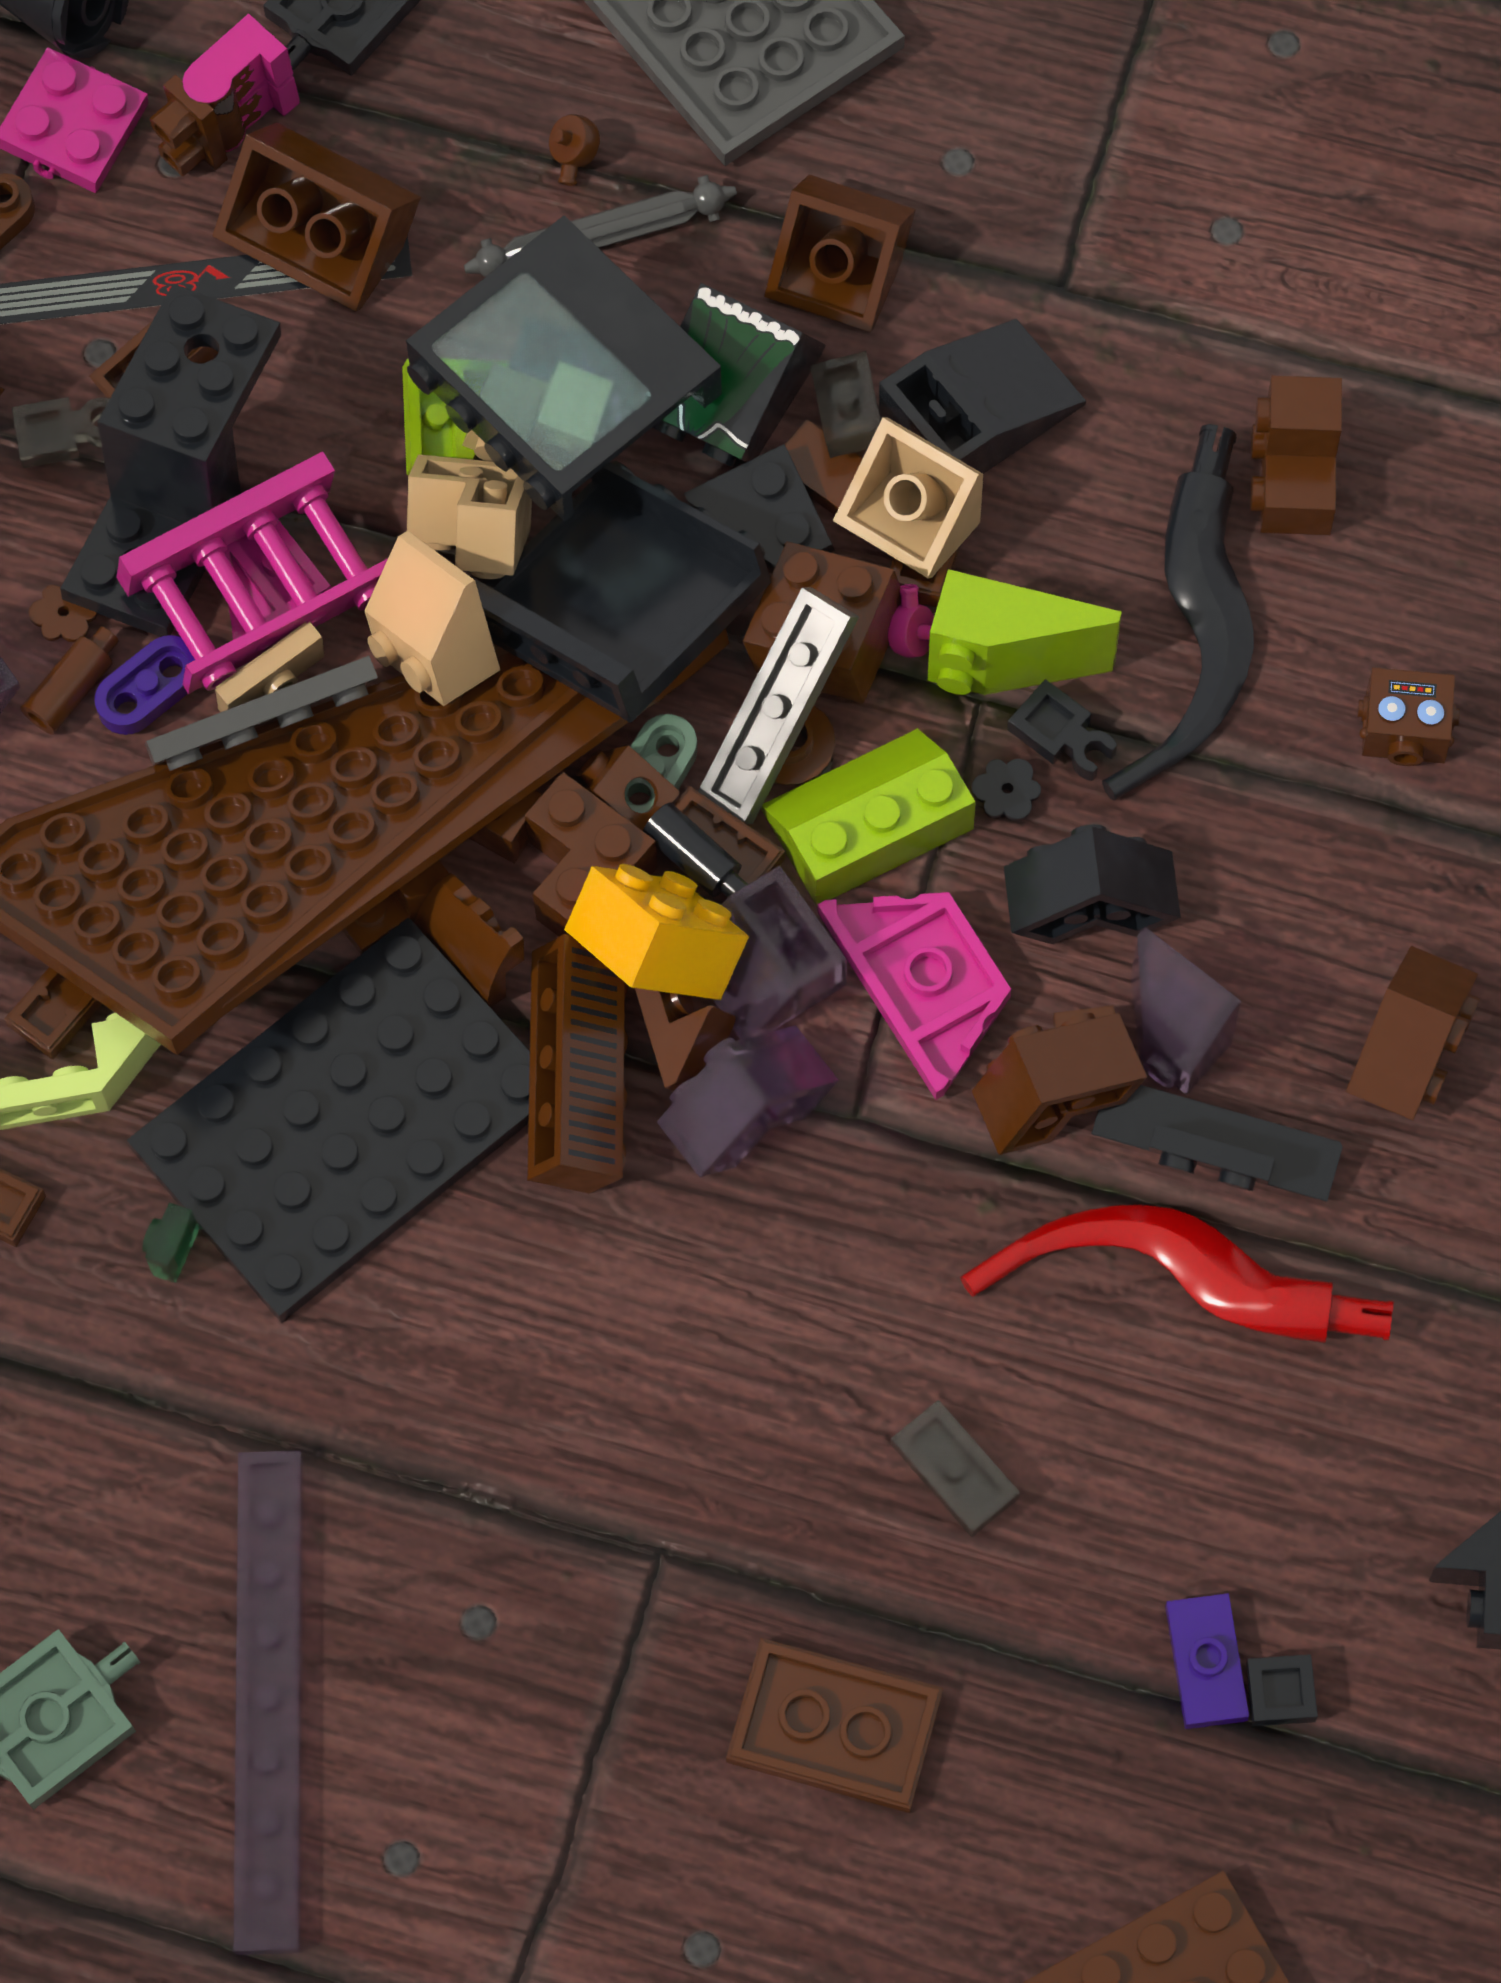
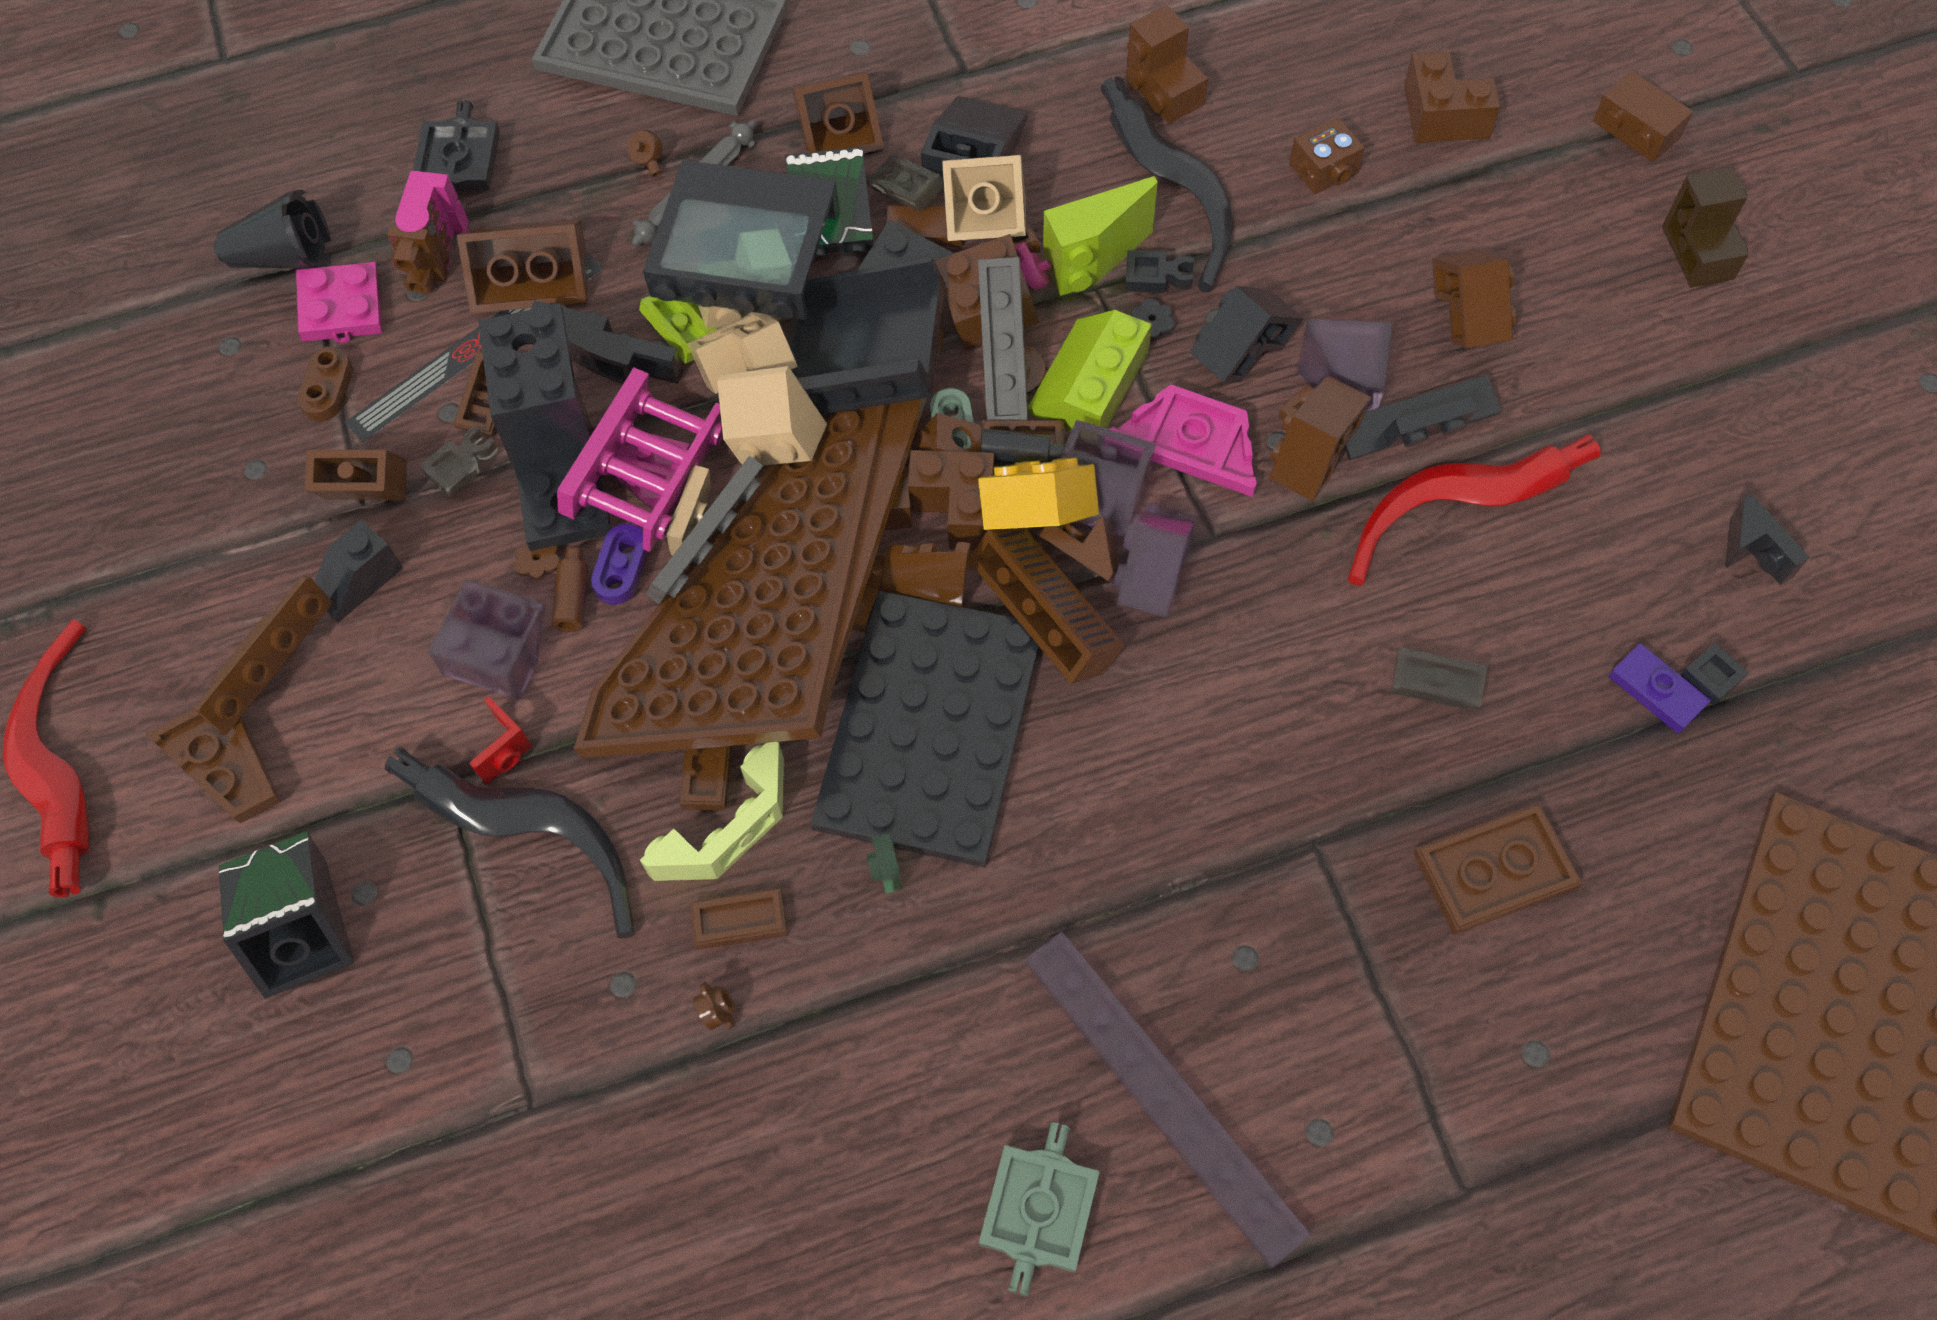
camera: 35 degrees left, 5 degrees down
none -> black slope [532,300,683,384]

